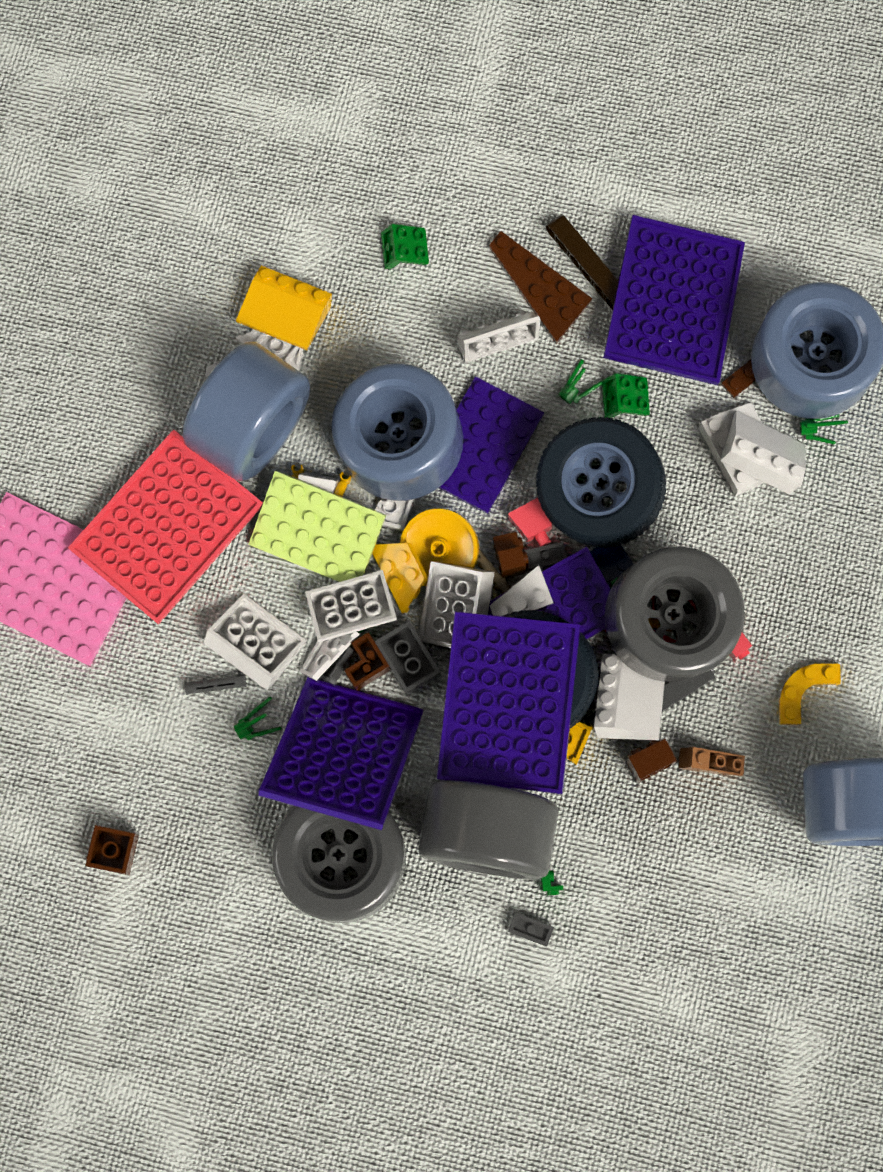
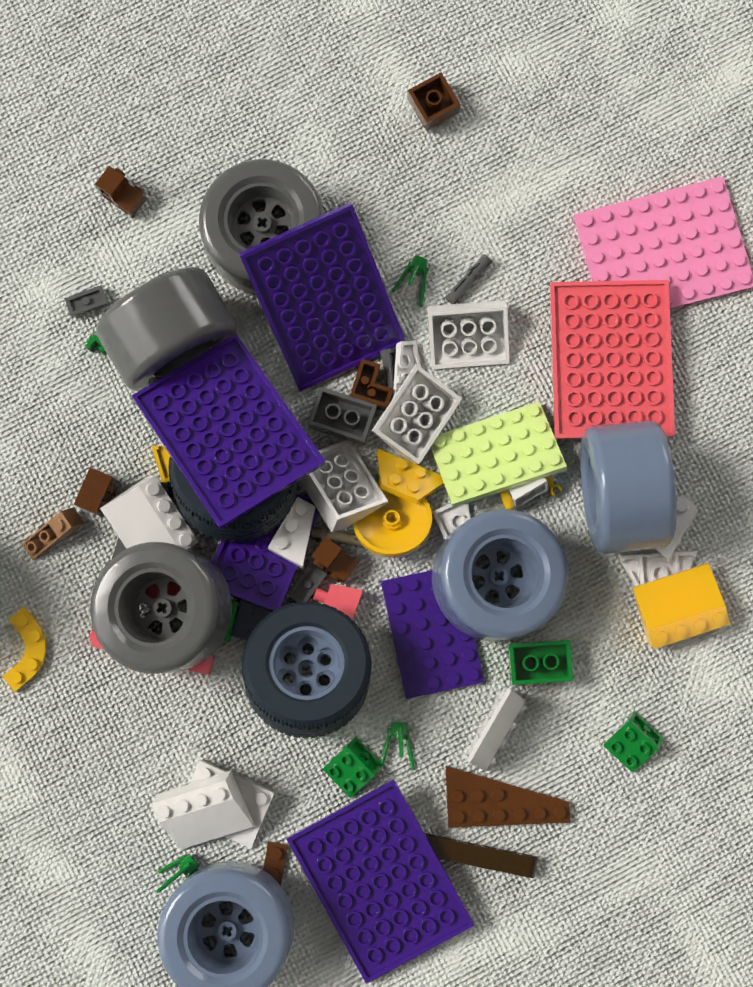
camera: 135 degrees right, 5 degrees up
none -> reddish brown brick [95,166,146,218]
none -> green brick [507,640,573,685]

